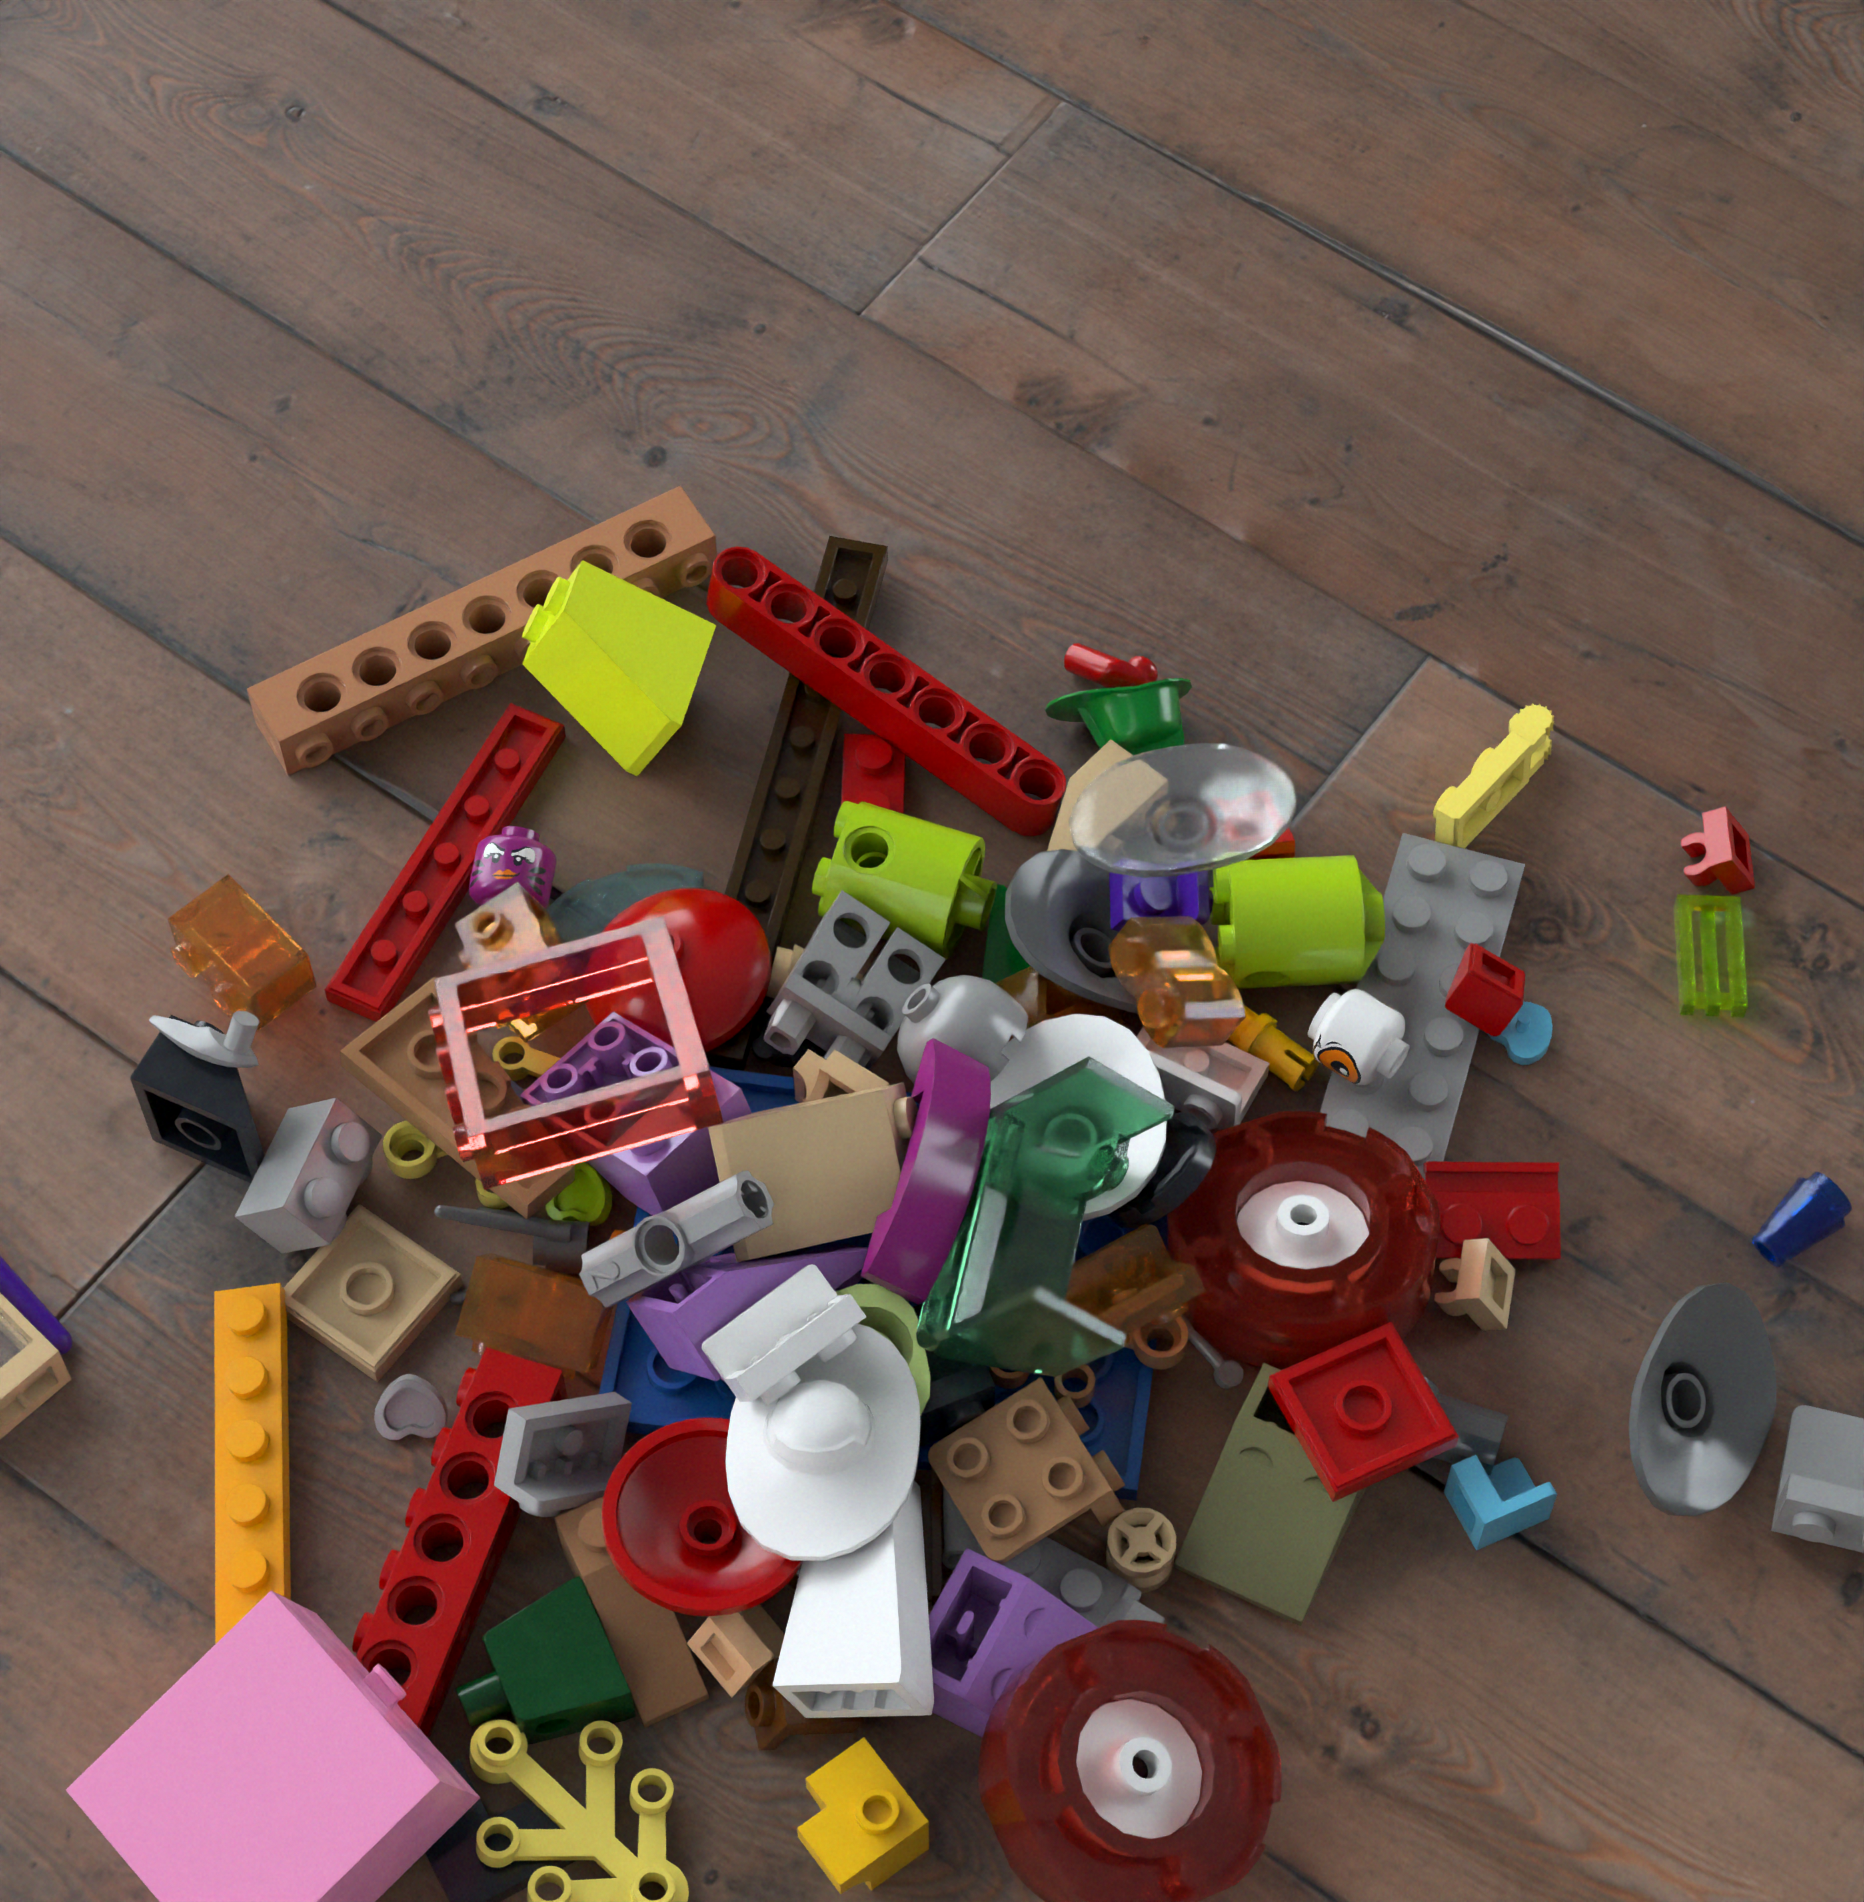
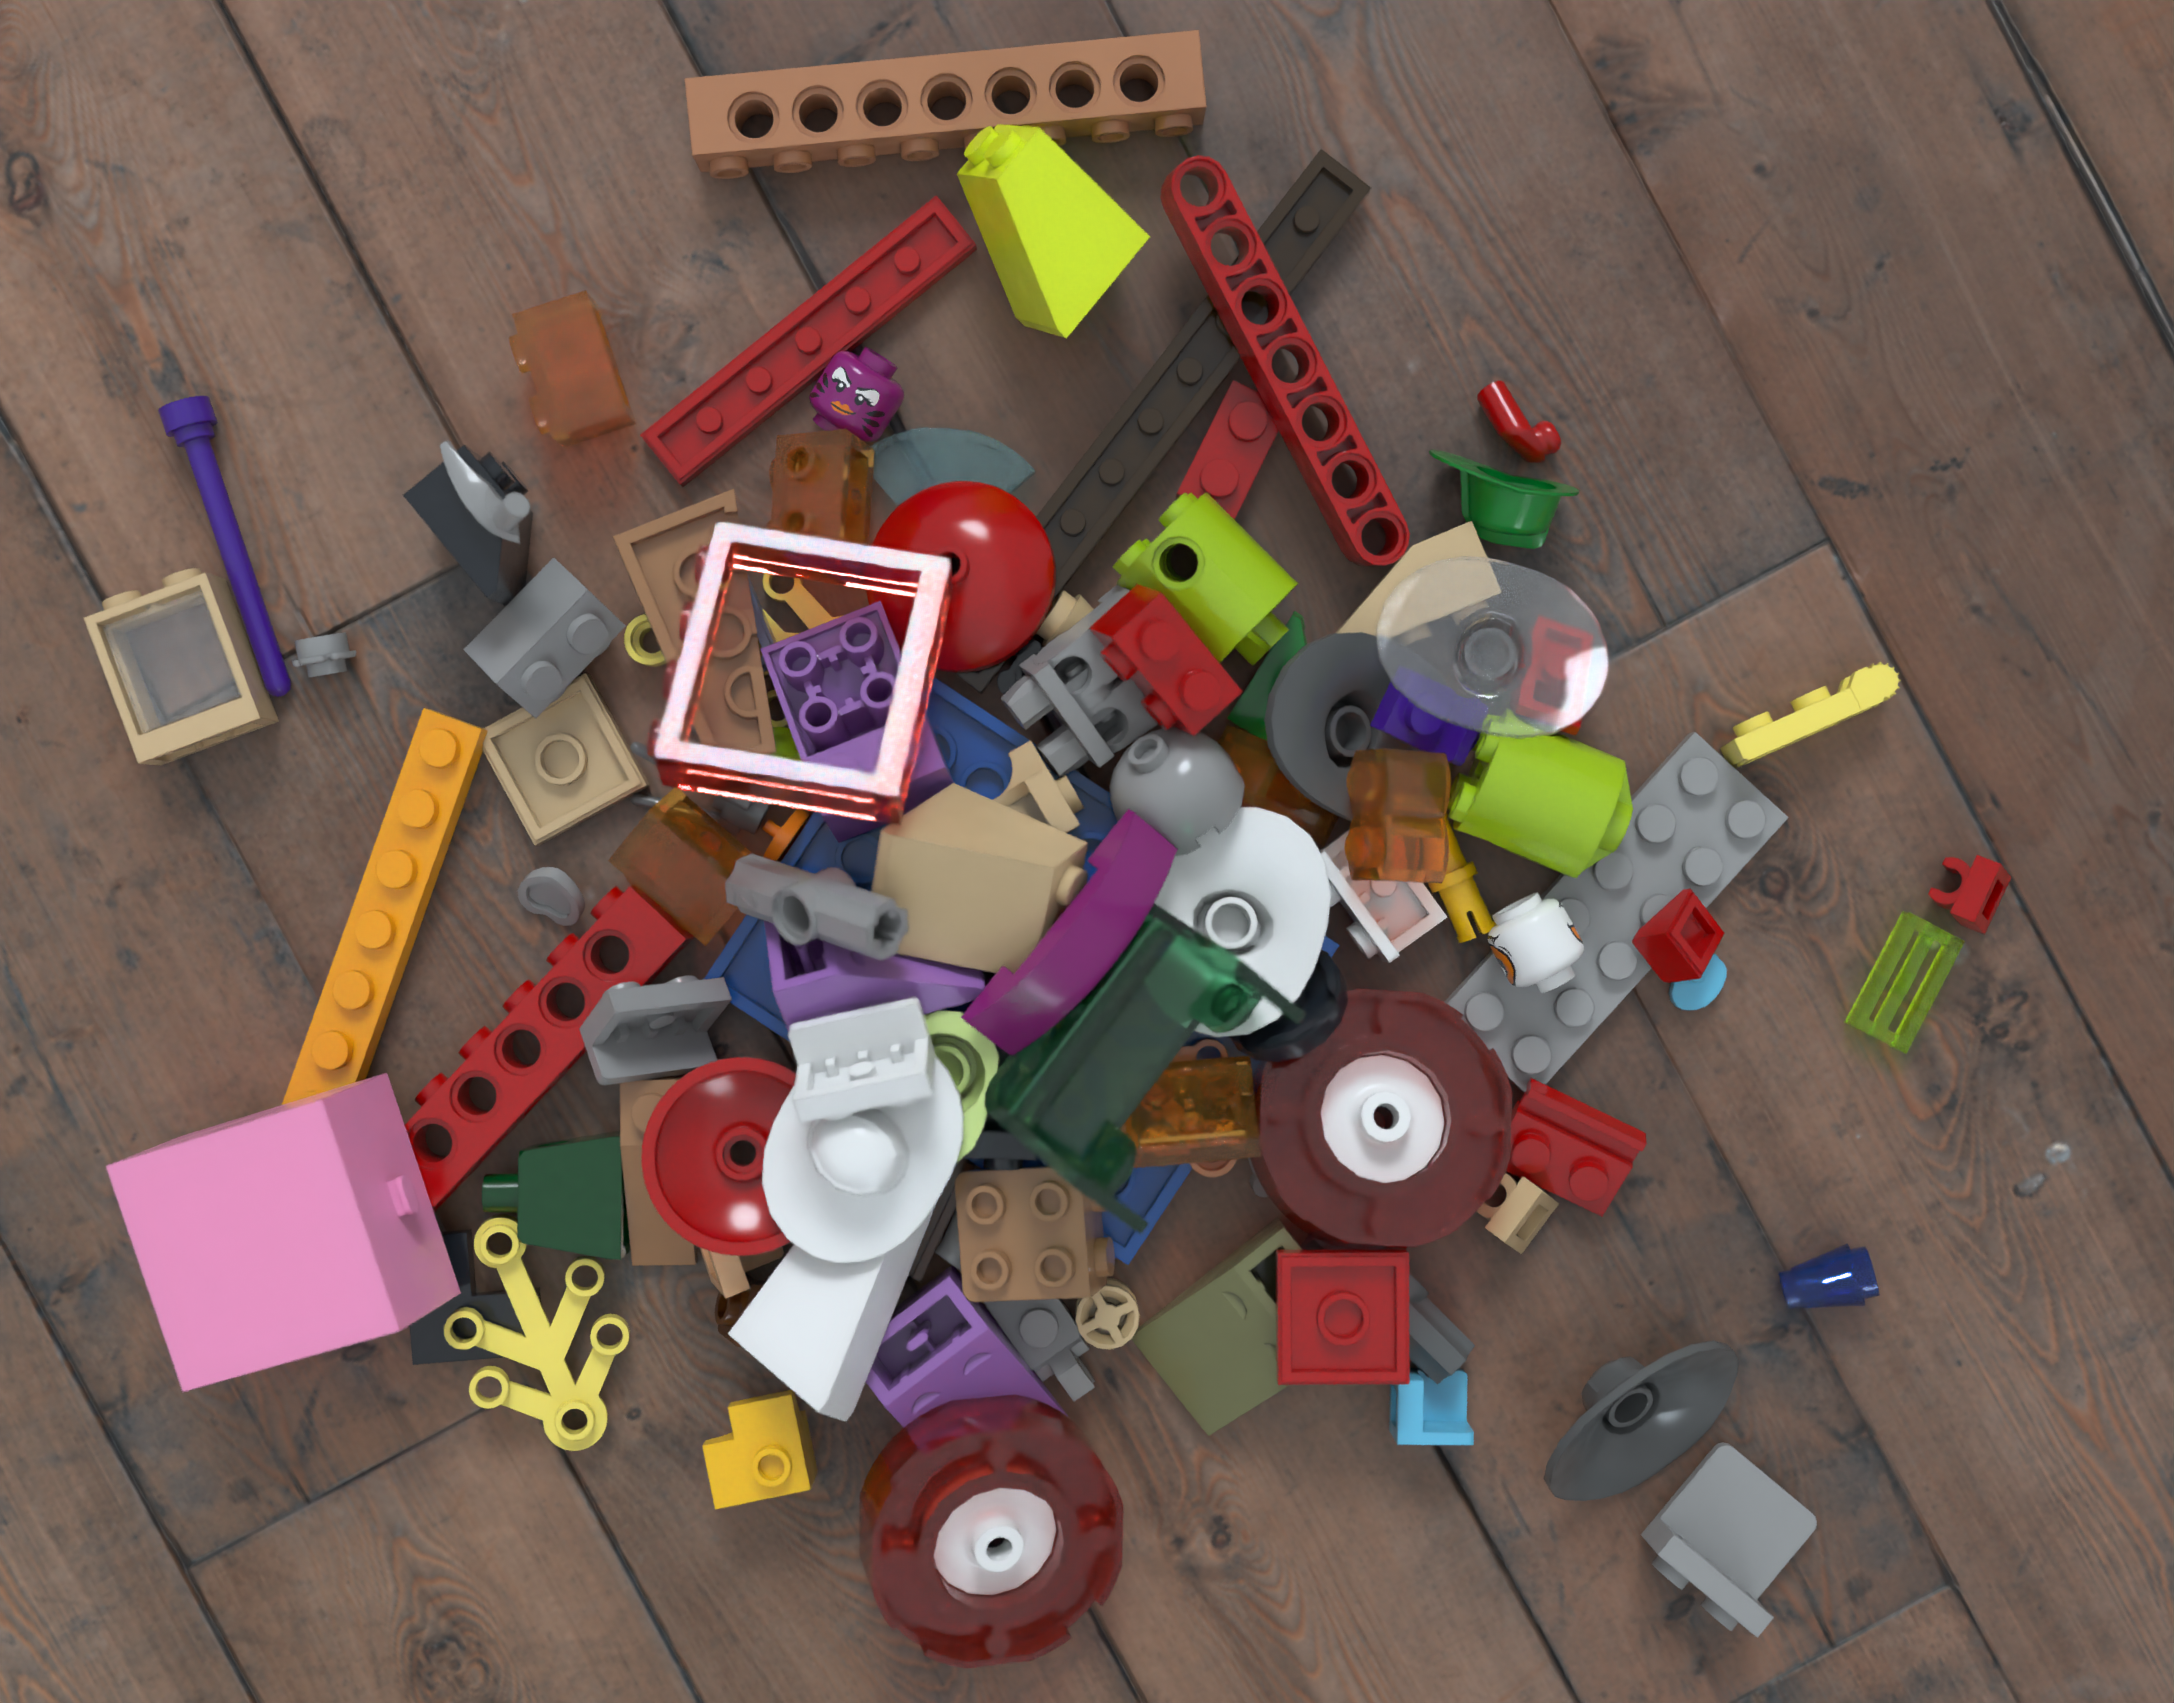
camera: 25 degrees right, 30 degrees up
none -> light grey plate [292,632,356,678]
none -> red brick [1089,584,1243,736]

